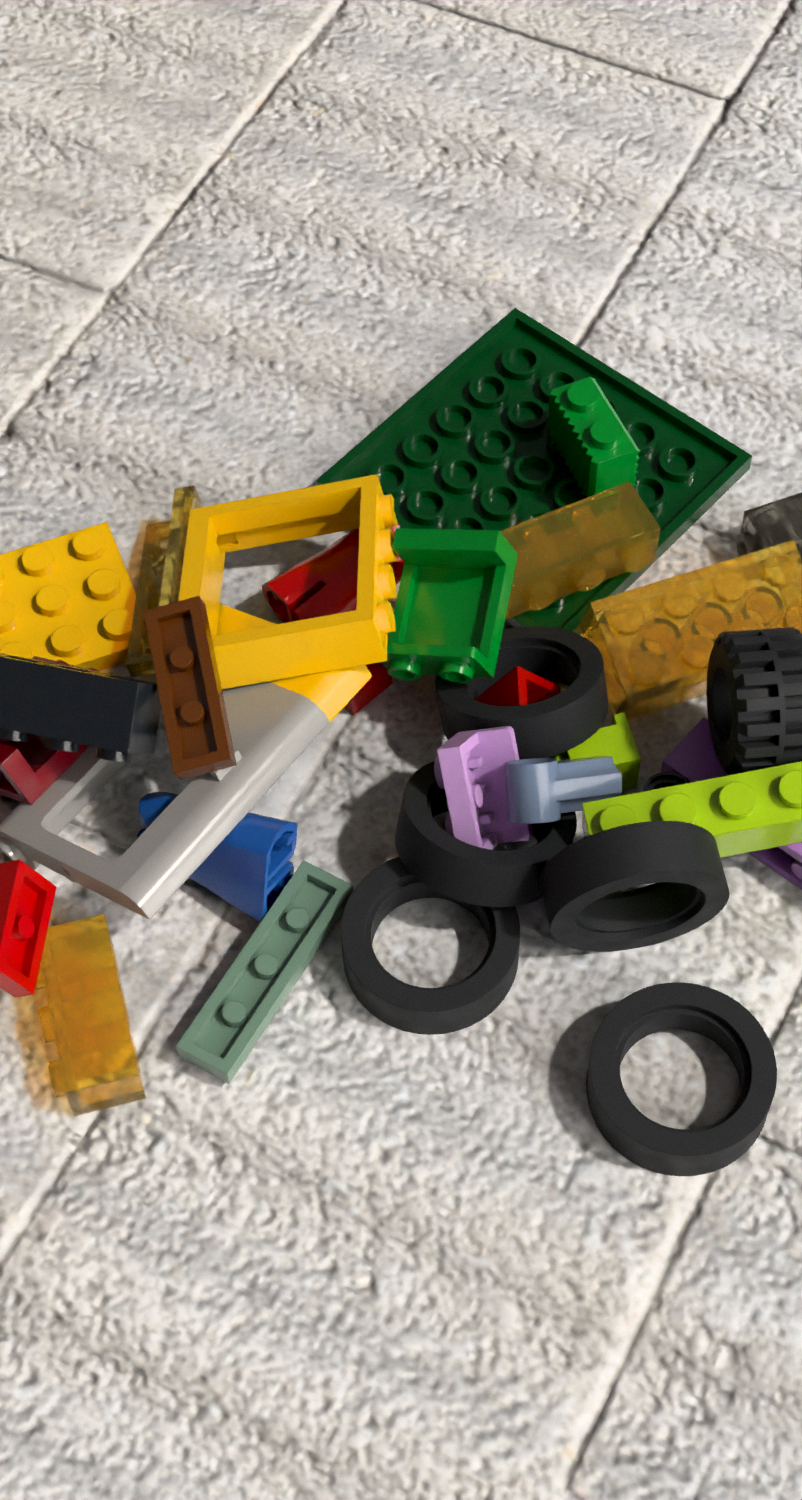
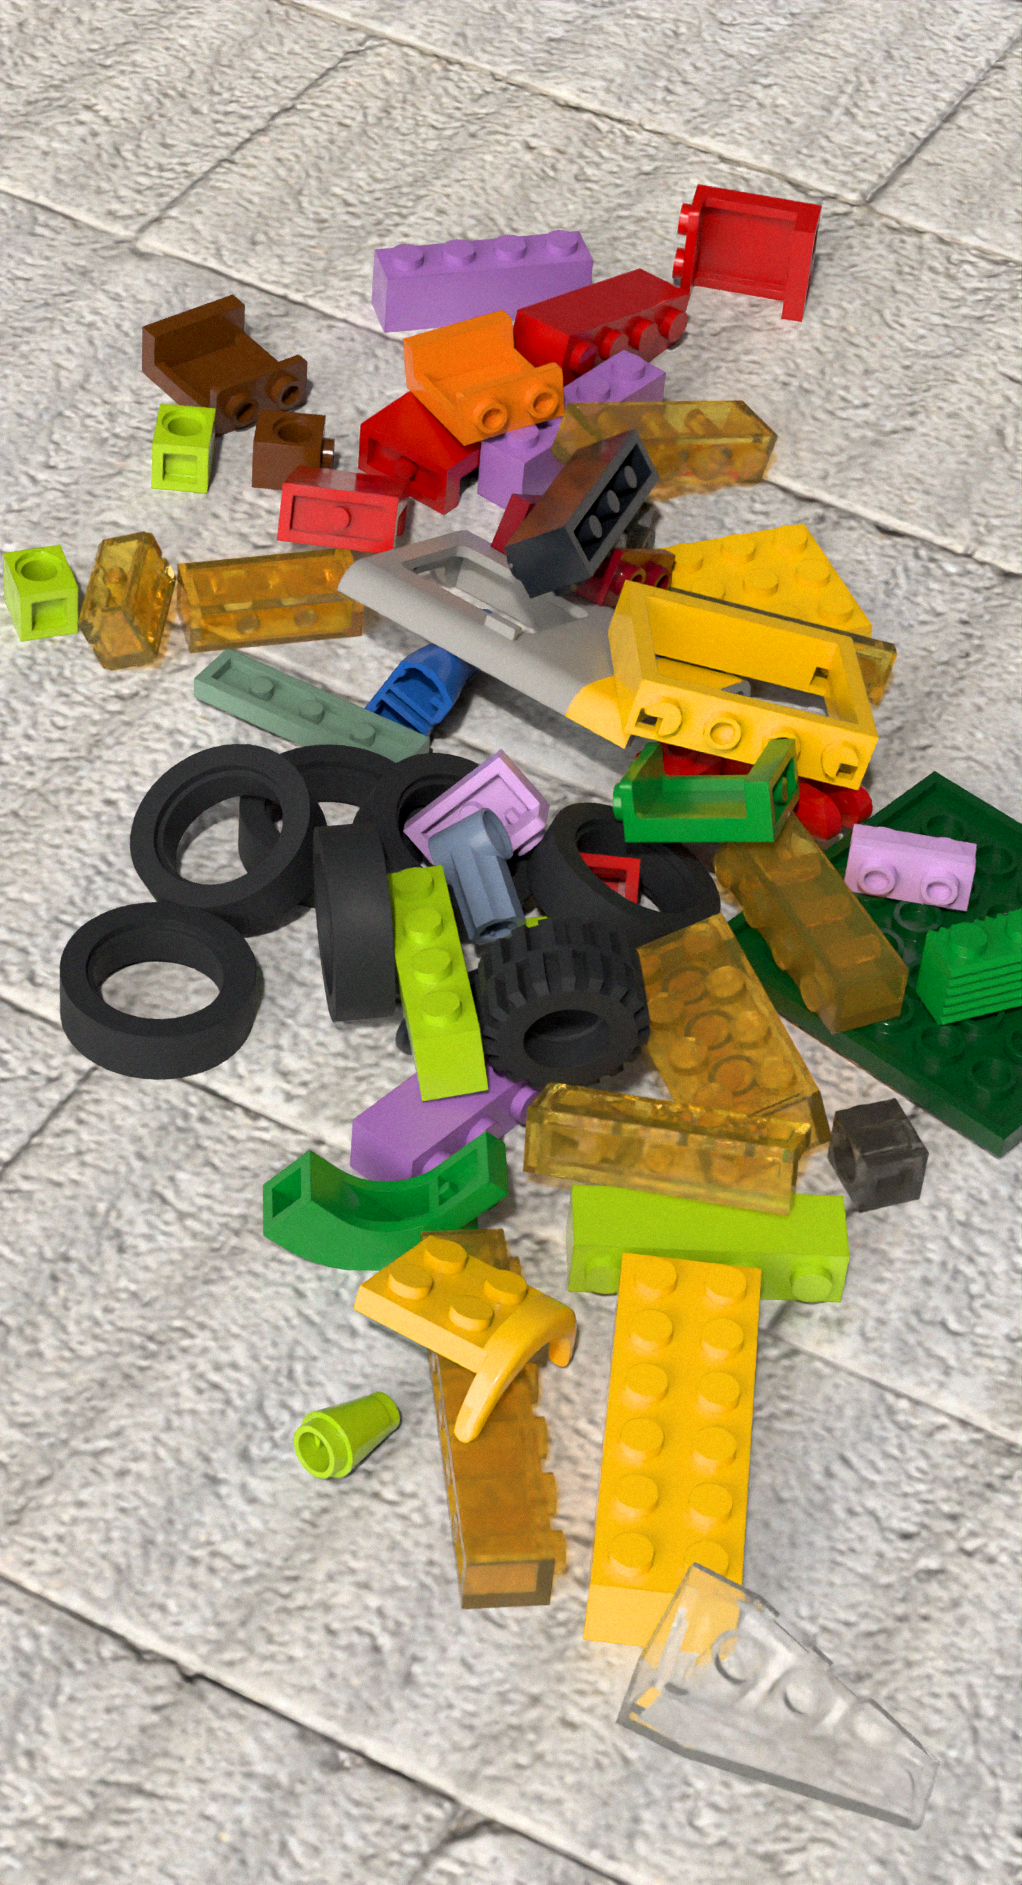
camera: 85 degrees right, 15 degrees down
reddish brown plate [143,596,237,780] -> none
none -> lime brick [3,544,78,642]
none -> clear yellow brick [77,531,177,671]
none -> black tyre [130,744,327,934]
none -> lavender bracket [843,823,977,911]

